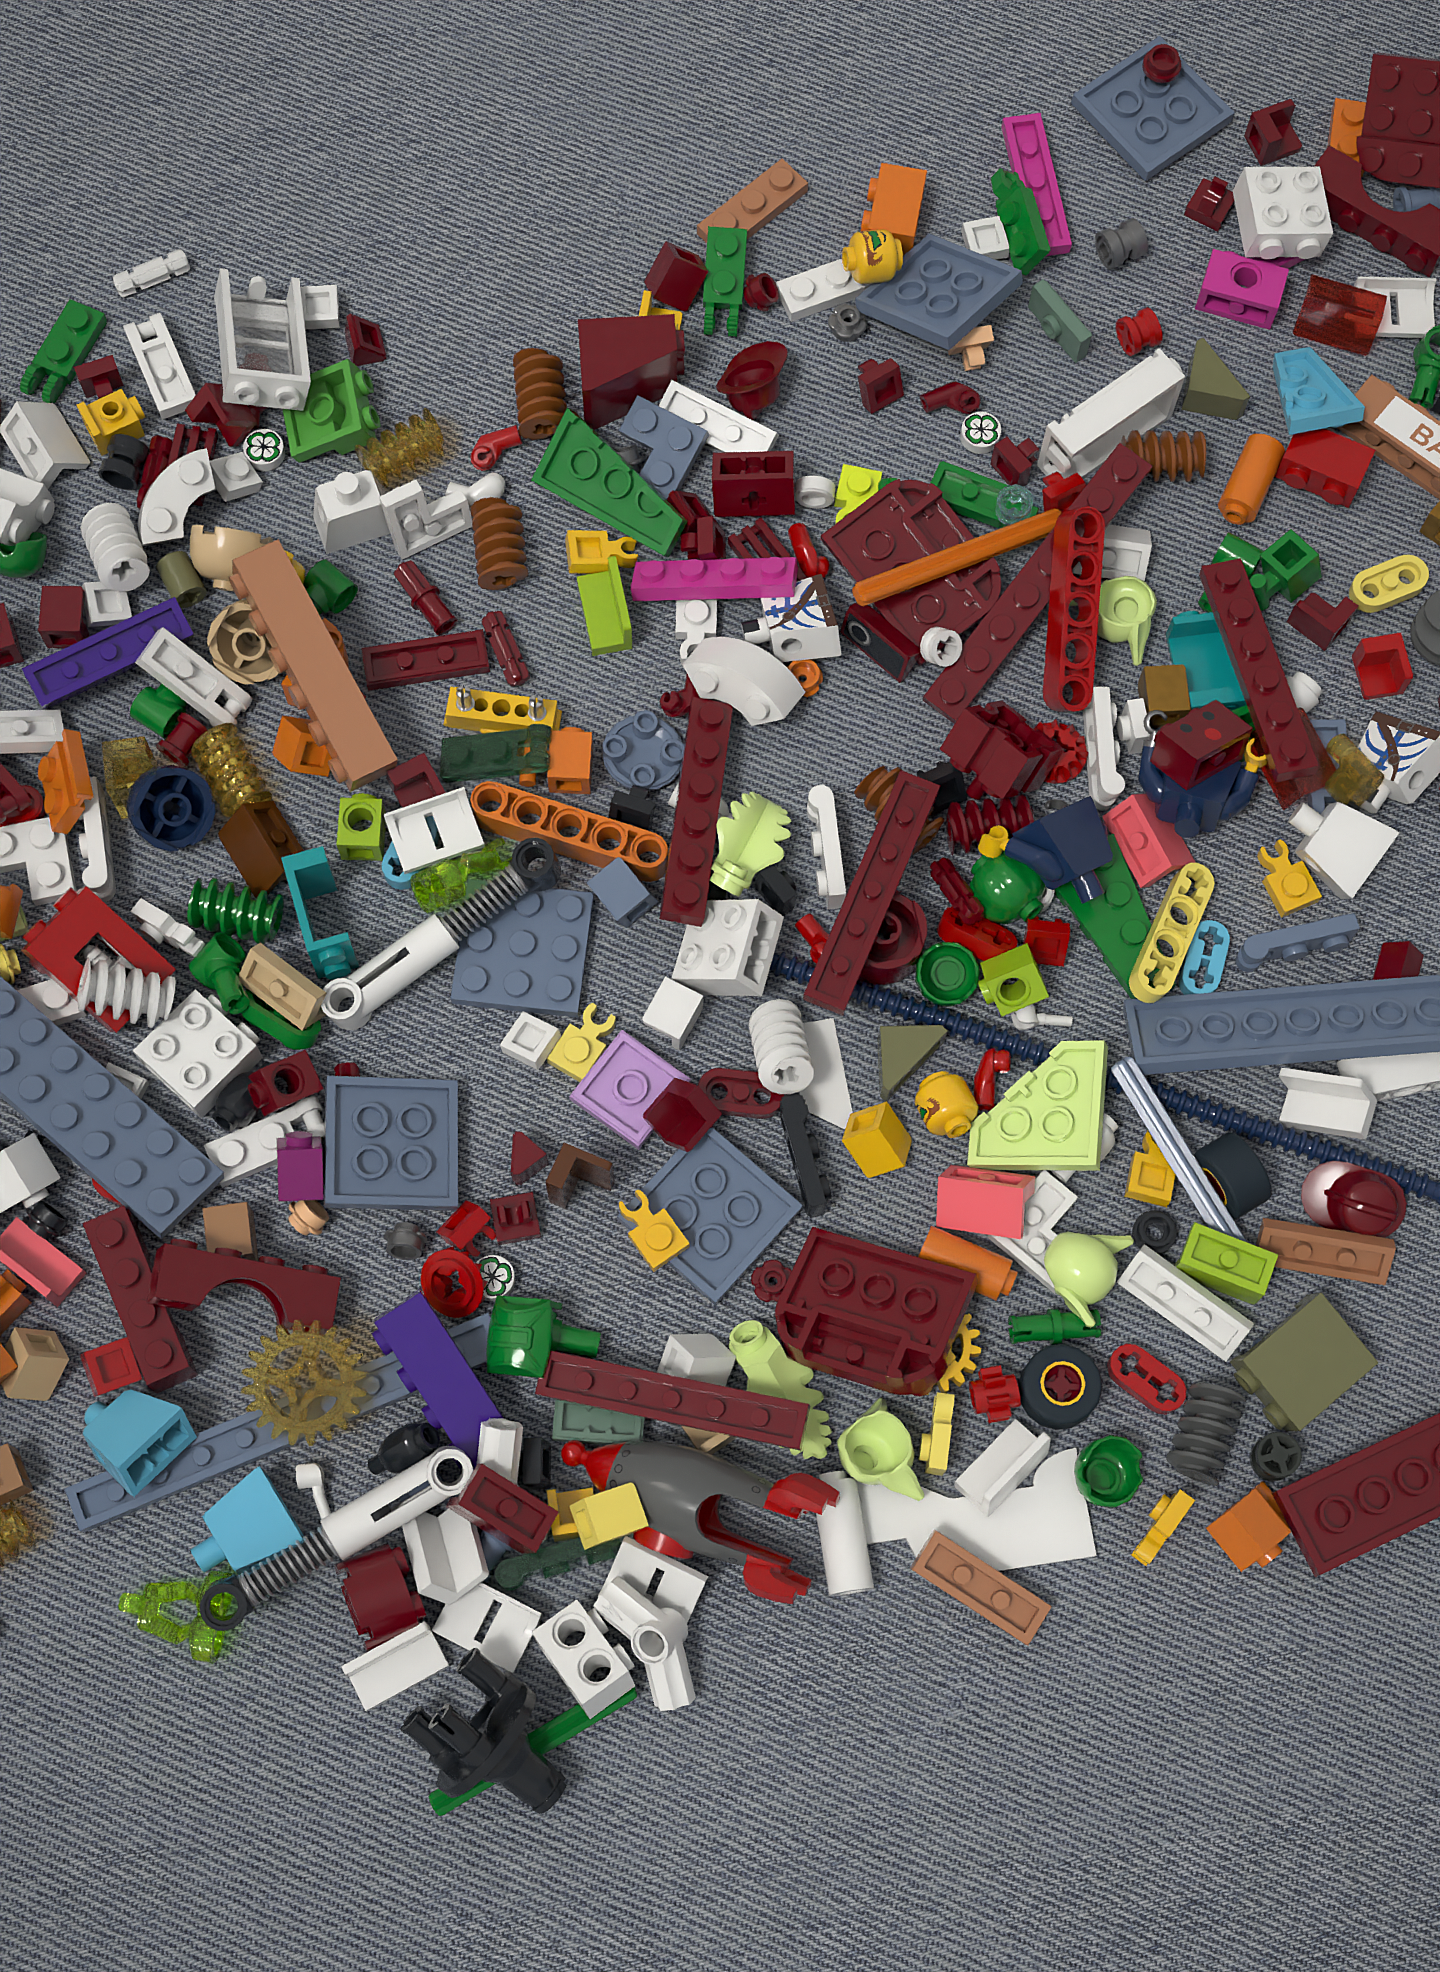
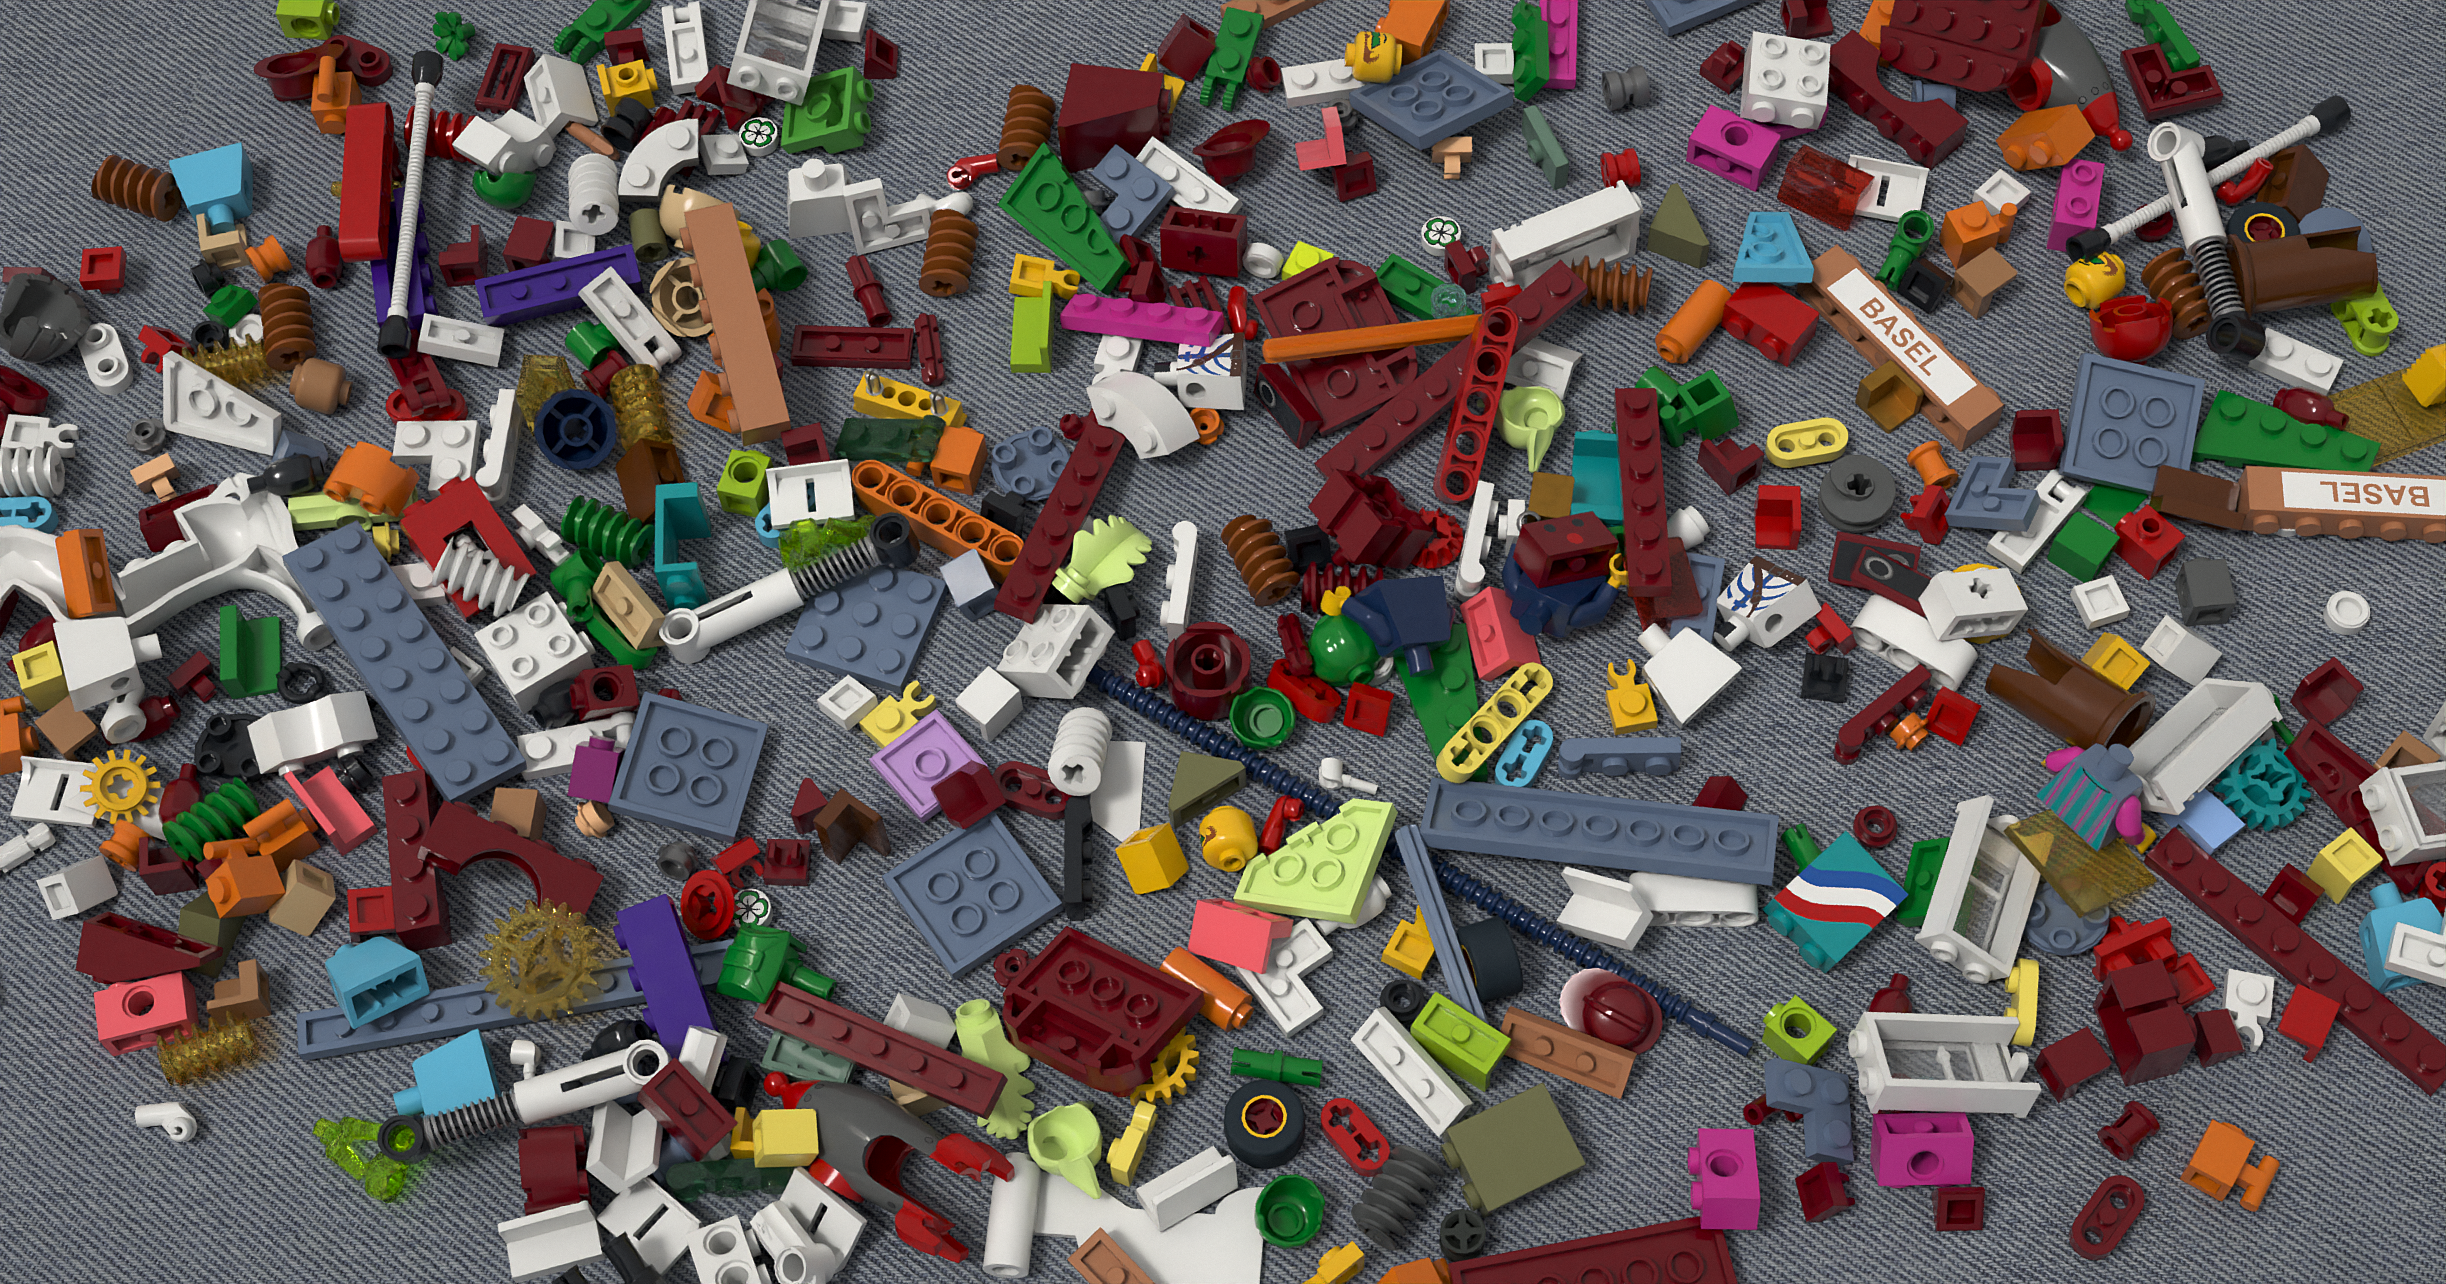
camera: 20 degrees right, 10 degrees down
orange plate [38,729,94,834] -> none
clear yellow piece [354,408,445,488] -> none
yellow plate [619,1189,690,1272] -> none
dark red plate [803,770,940,1016] -> none
dark red arm [920,382,981,414] -> none
white bush [920,627,962,667] -> none
red gear [969,1365,1021,1423] -> none
lime brick [978,943,1049,1017] -> none
yellowish green piece [1044,1231,1134,1328] -> none
clear yellow piece [1324,734,1384,811] -> none
none -> nougat piece [563,120,620,160]
none -> coral panel [1295,106,1347,171]

